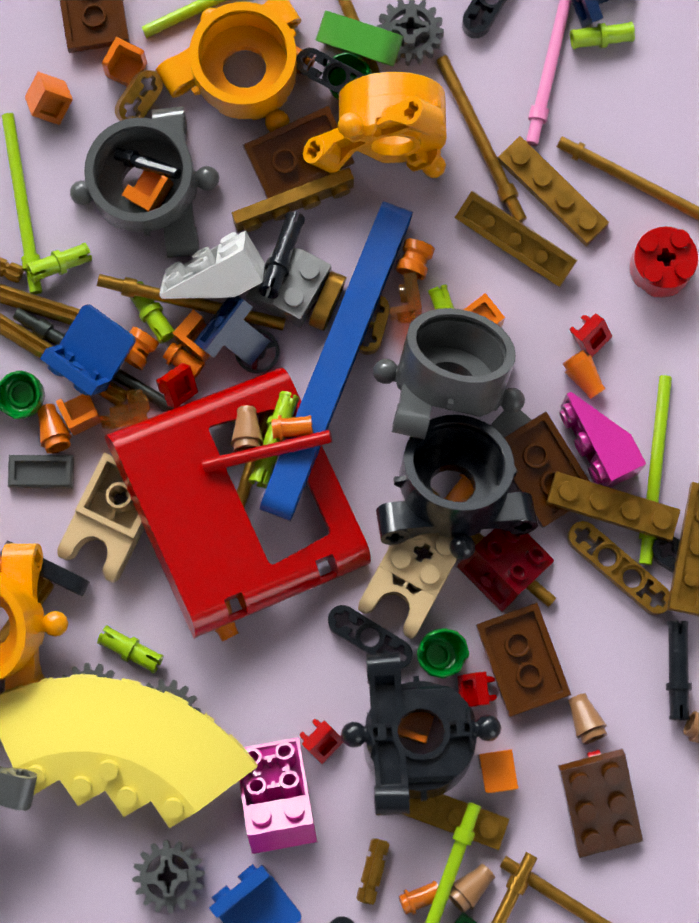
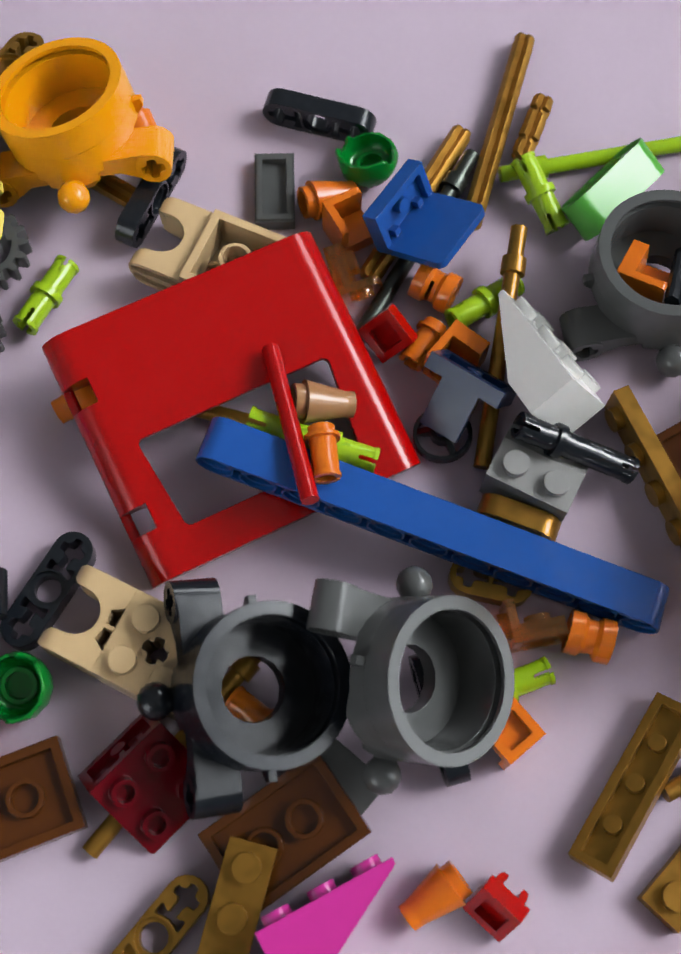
camera: 85 degrees right, 10 degrees down
none -> beam [561,138,665,241]

